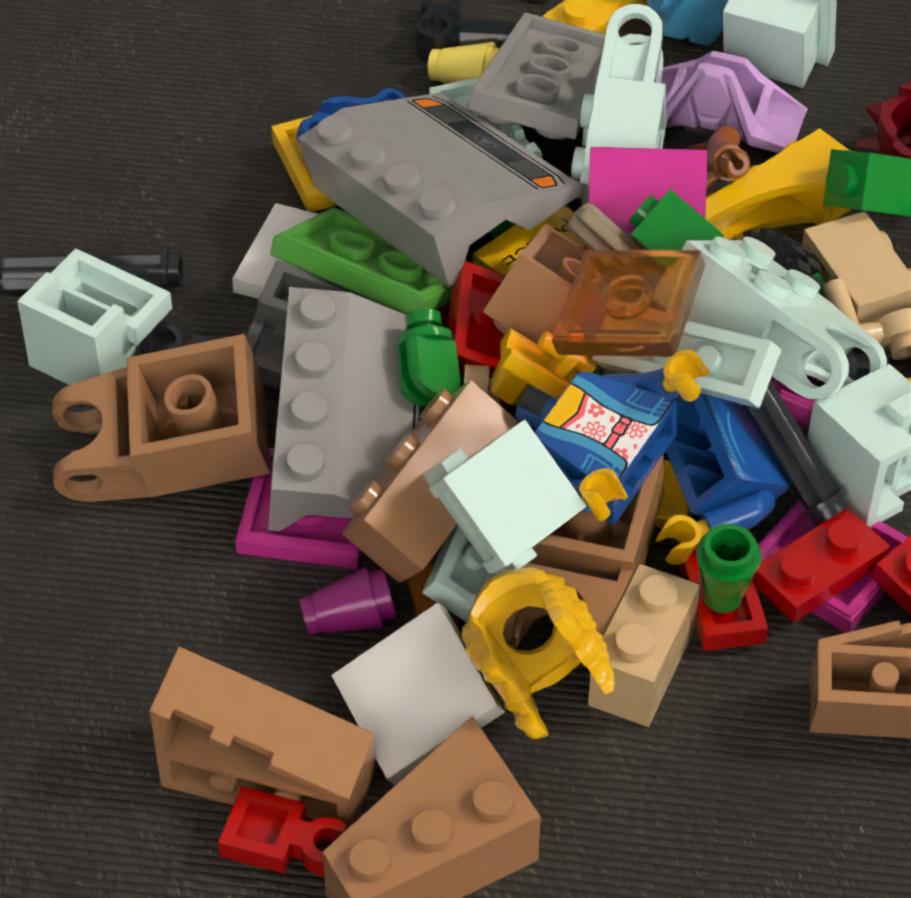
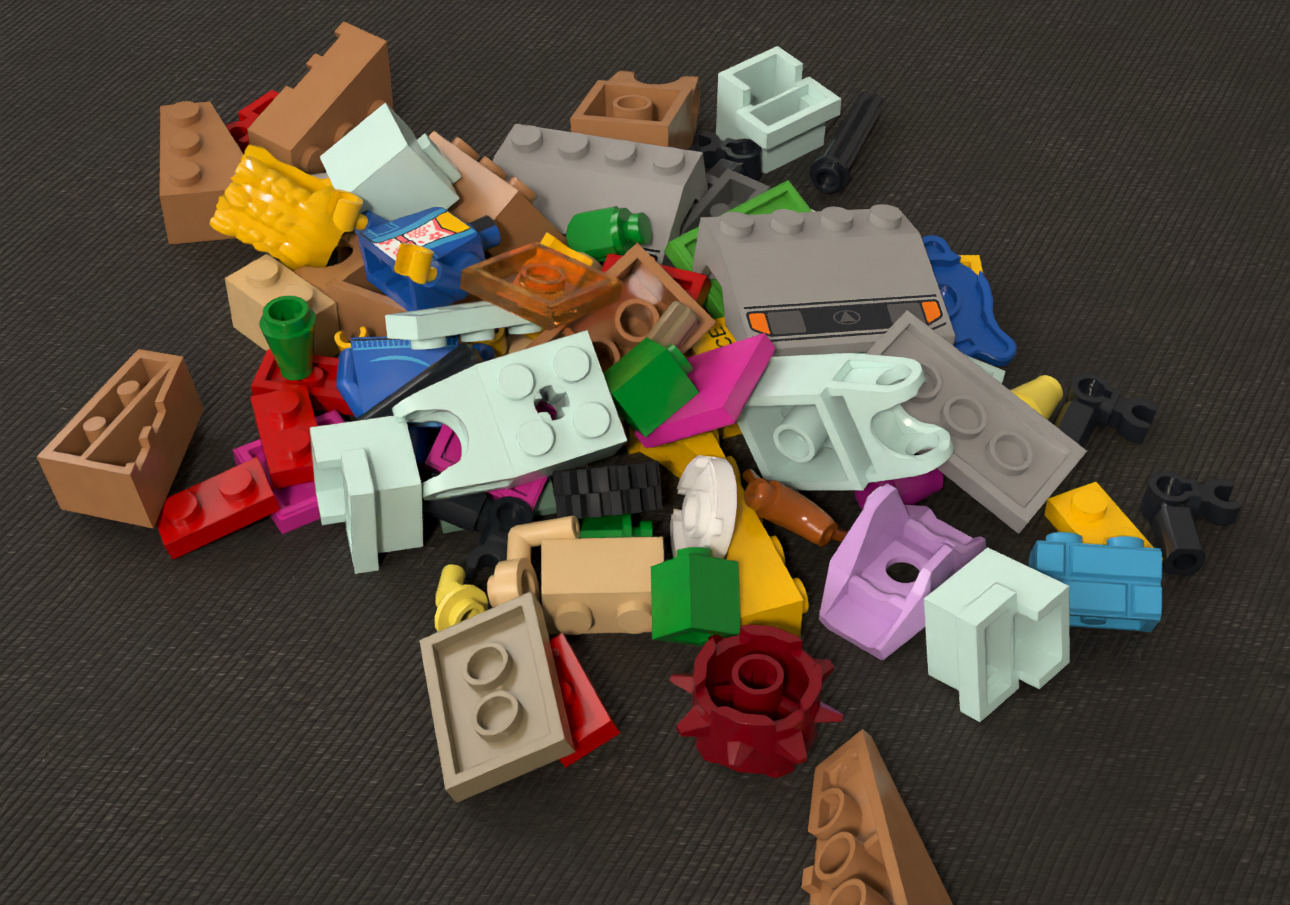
camera: 110 degrees right, 5 degrees down
none -> white tile [670,455,737,559]

